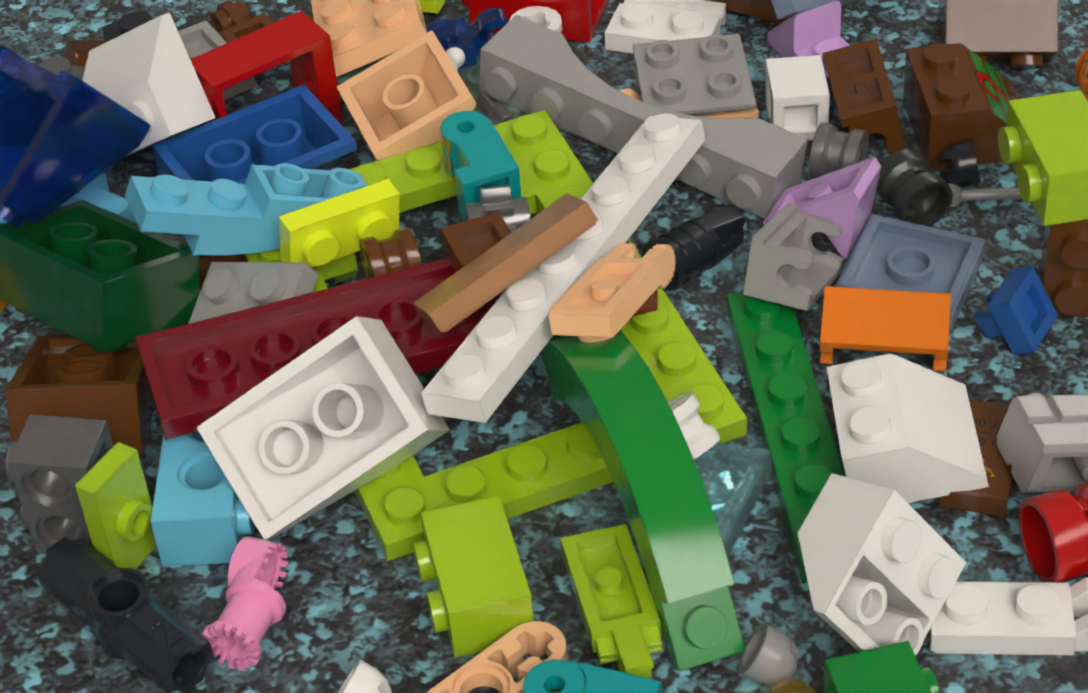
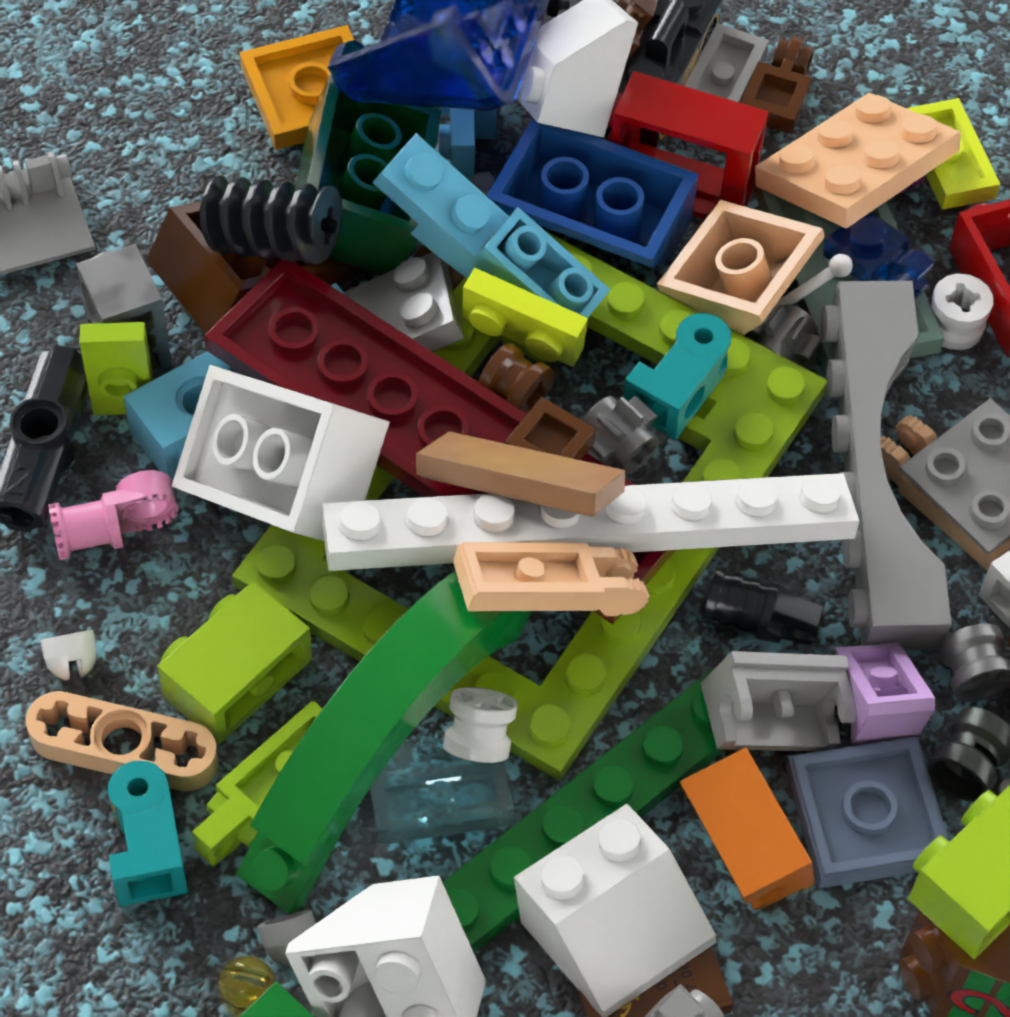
camera: 50 degrees right, 15 degrees up
blue tile [974,266,1058,355] -> none
none -> black piece [199,175,343,265]

